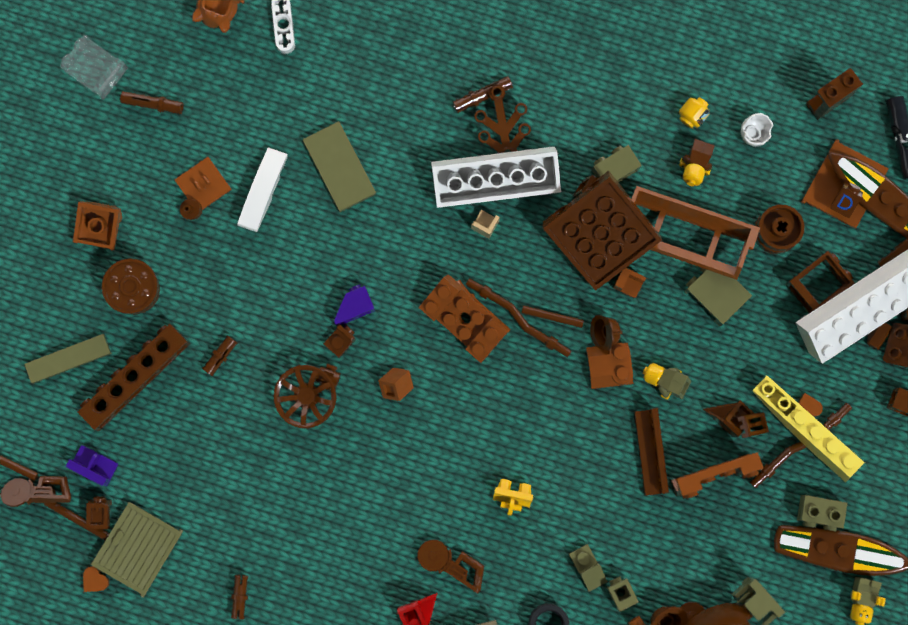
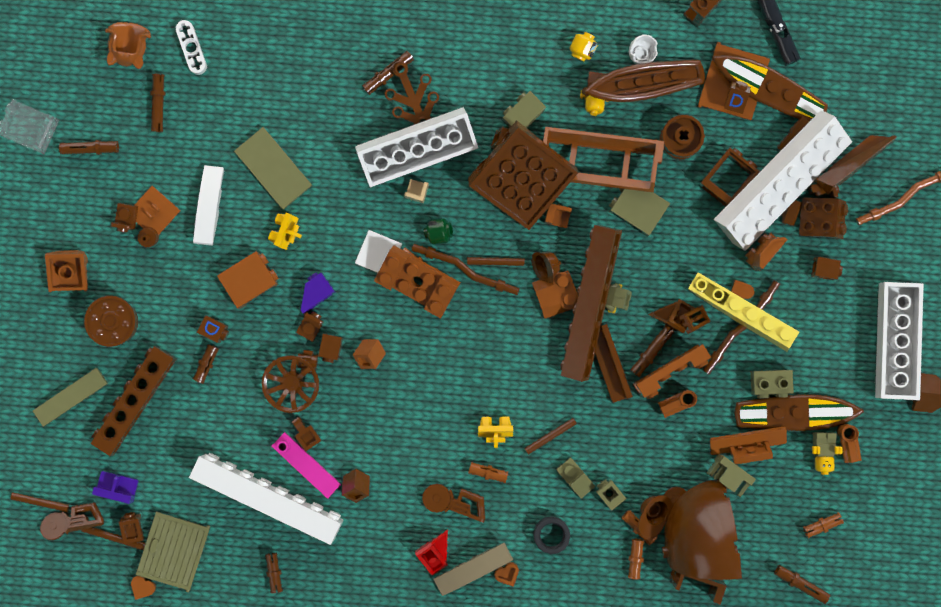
camera: 10 degrees left, 5 degrees up
none -> reddish brown bracket [111,203,139,232]
none -> reddish brown pin [150,74,166,132]
none -> white brick [189,453,343,545]
none -> reddish brown brick [197,315,229,343]
none -> dark orange panel [217,251,279,309]
none -> yellow hips [268,213,302,250]
none -> dark pink piece [272,432,341,499]
none -> reddish brown plate [292,417,322,452]
none -> reddish brown brick [318,334,343,363]
none -> reddish brown panel [342,469,370,503]
none -> white sticker [355,230,402,273]
none -> dark green head [424,218,453,245]
none -> dark orange pin [468,462,508,483]
none -> reddish brown piece [524,418,577,455]
none -> reddish brown brick [560,225,622,382]
none -> reddish brown piece [584,59,705,102]
none -> reddish brown pin [630,325,675,377]
none -> dark orange piece [658,389,697,418]
none -> dark orange bracket [710,427,787,464]
none -> dark orange slope [745,232,788,271]
none -> dark orange piece [837,424,862,463]

